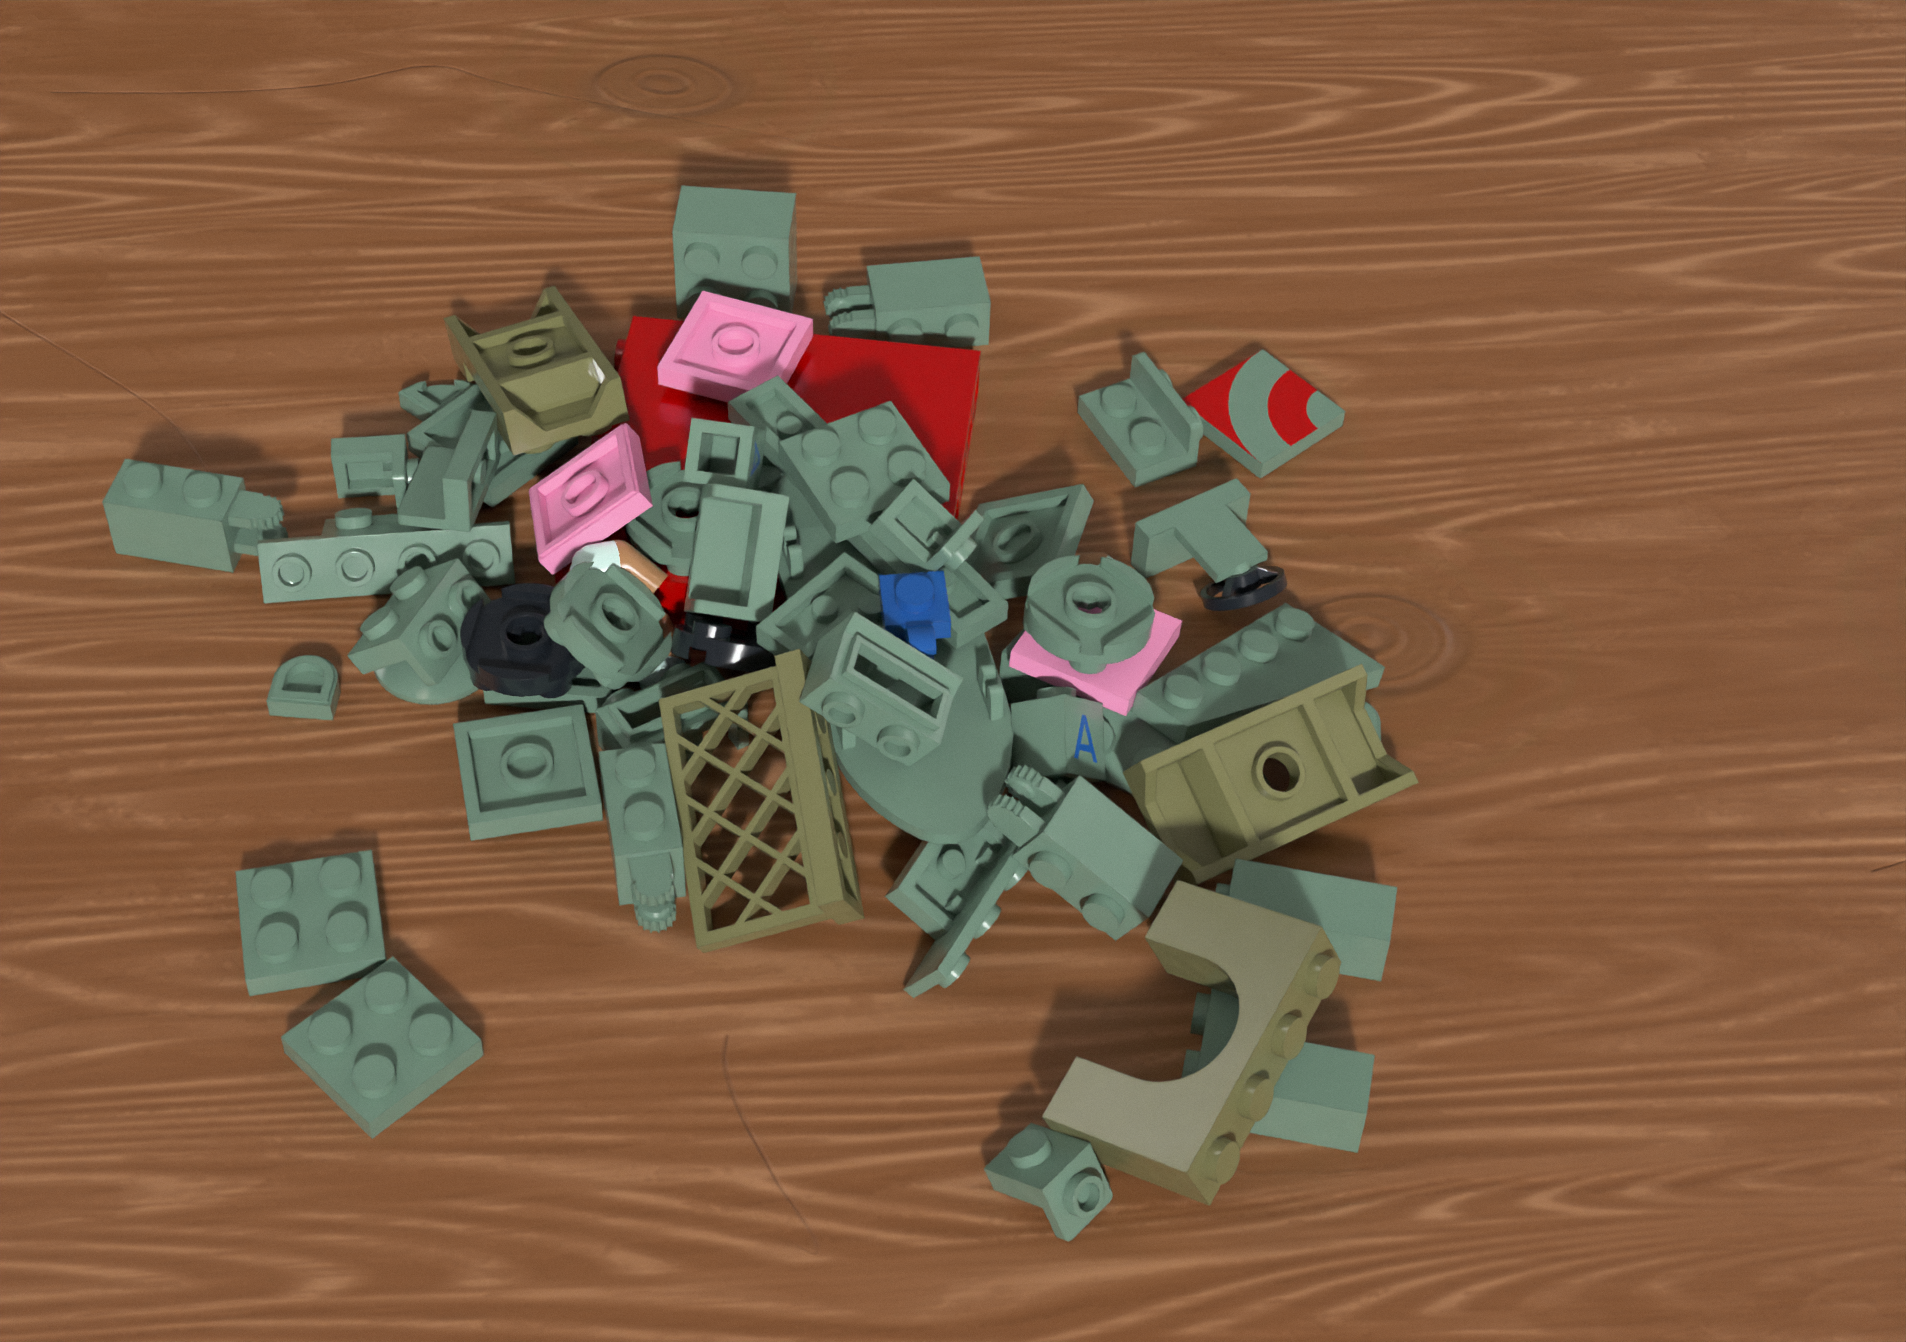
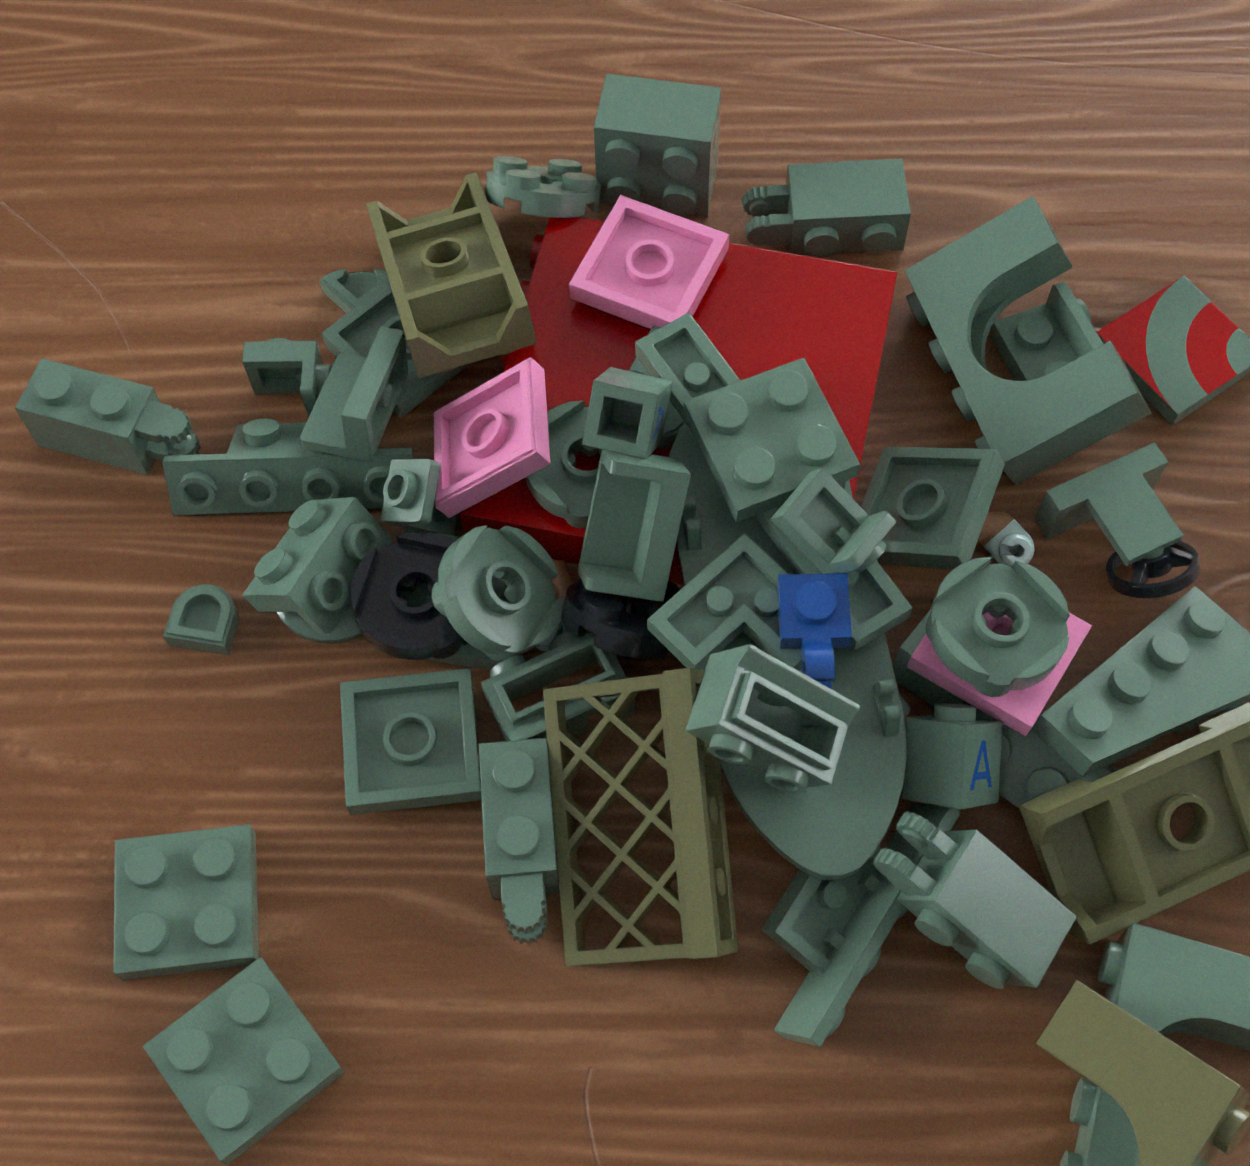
camera: 10 degrees right, 15 degrees up
arm [570,539,668,593] -> none
none -> sand green bracket [380,459,457,536]
none -> sand green plate [485,156,601,218]
none -> sand green arch [904,196,1151,485]

